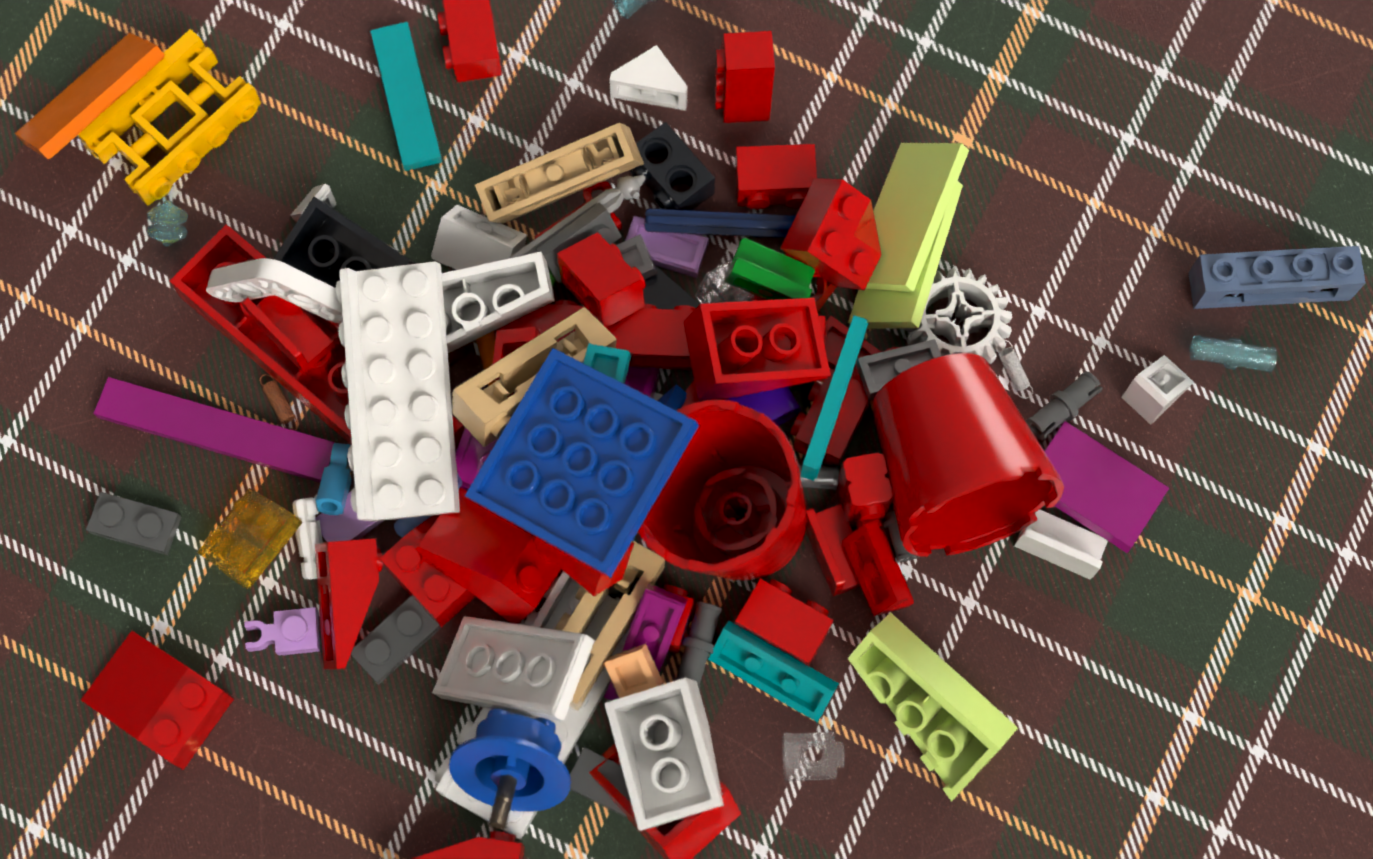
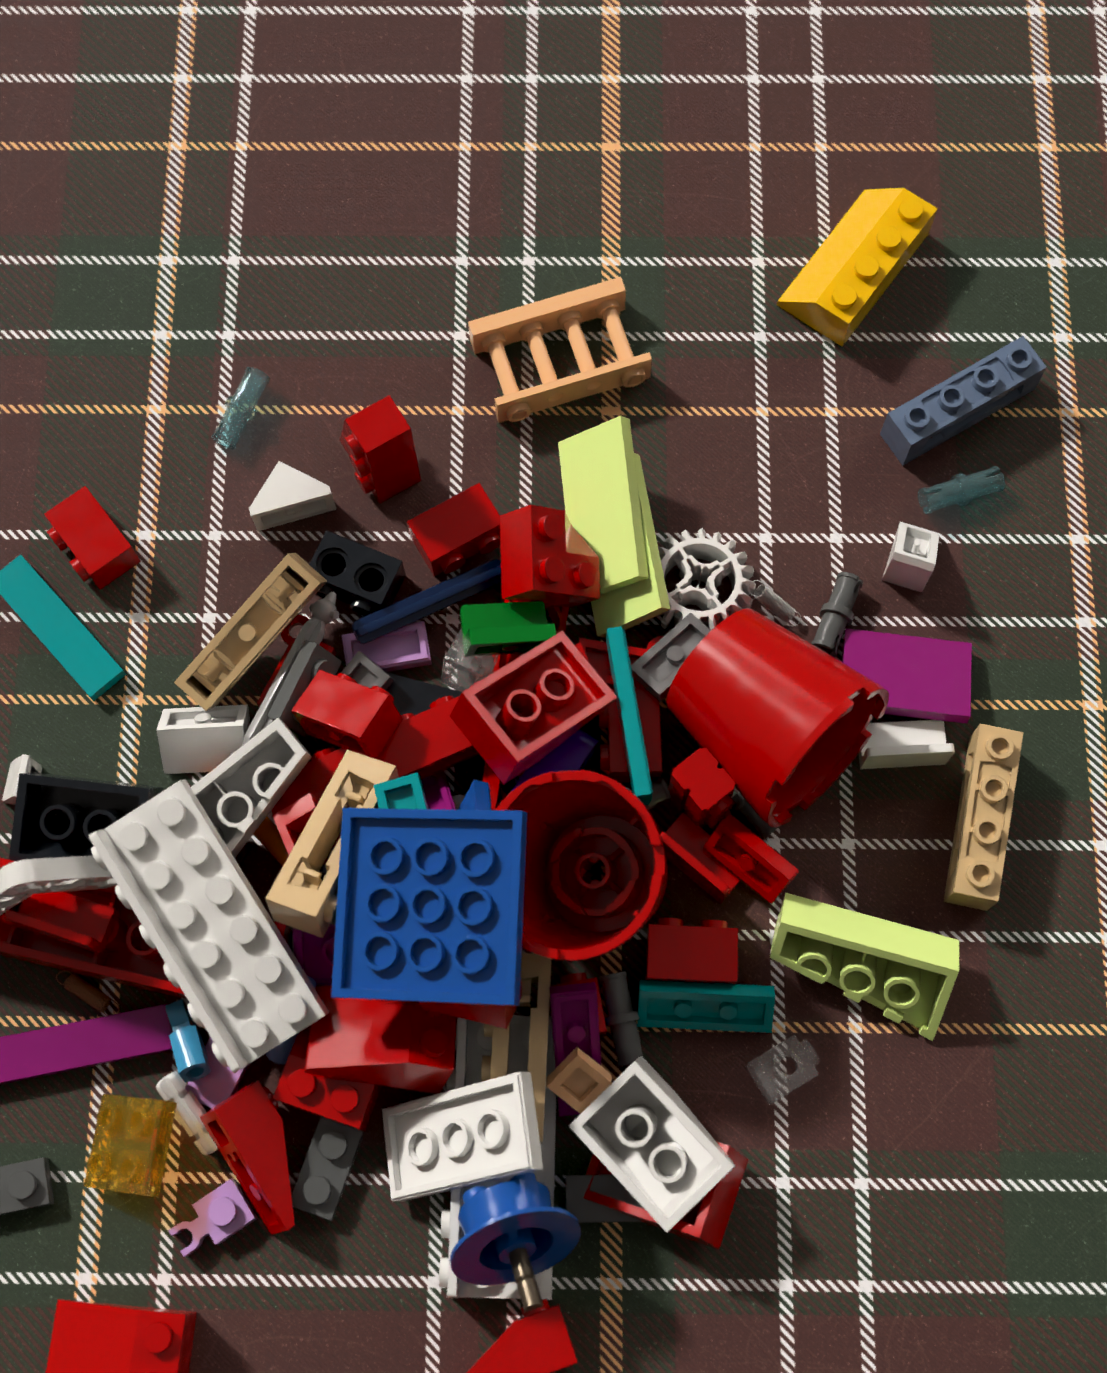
camera: 25 degrees left, 0 degrees up
none -> light nougat fence [468,277,652,423]
none -> yellow slope [777,188,938,347]
none -> tan brick [944,724,1024,911]

